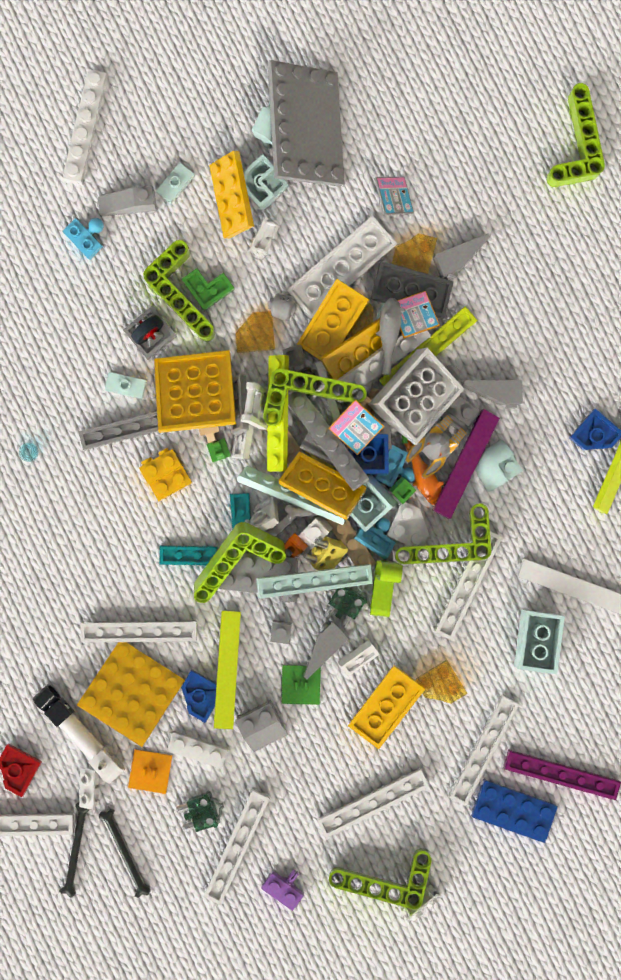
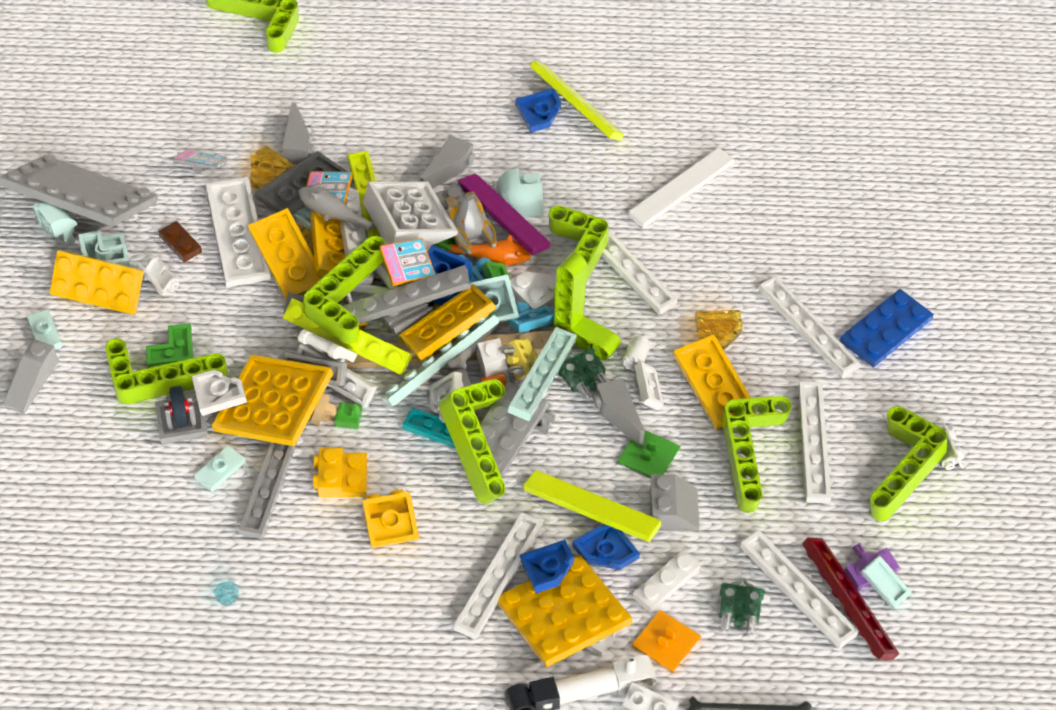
camera: 65 degrees left, 35 degrees down
medium azure plate [62,218,104,260] -> none
teal tile [159,545,218,566] -> none
clear yellow plate [236,311,275,353] -> none
light grey head [268,293,297,320] -> none
light grey brick [270,620,292,644] -> none
magenta tile [503,749,621,800] -> none
light aqua brick [514,609,565,675] -> none
none -> reddish brown plate [158,221,202,263]
none -> white plate [192,370,247,416]
none -> yellow plate [362,489,419,549]
none -> blue plate [519,540,574,594]
none -> white piece [623,336,650,371]
none -> lime beam [722,396,792,513]
none -> dark red plate [802,537,900,660]
none -> light aqua tile [860,555,912,610]

